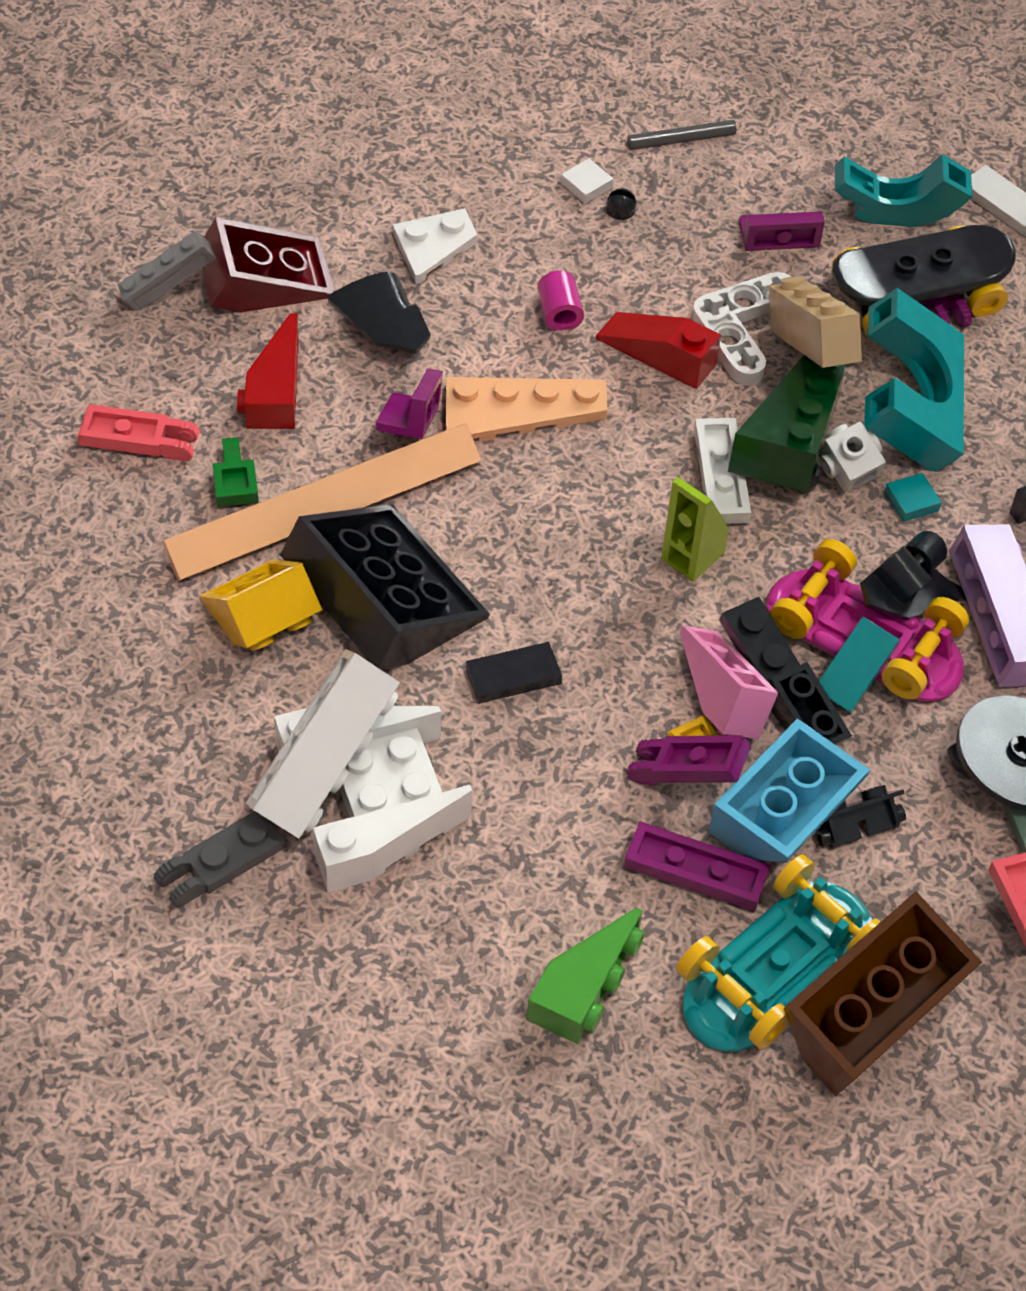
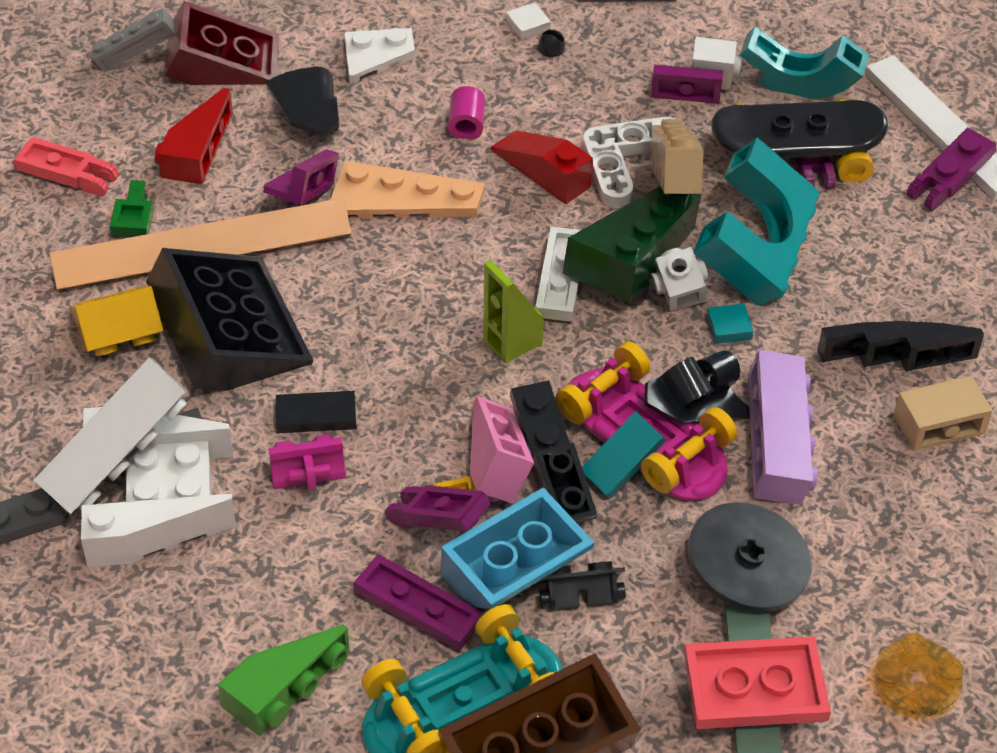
camera: 15 degrees right, 5 degrees down
none -> dark pink hips [268,434,346,491]
none -> white brick [692,37,742,90]

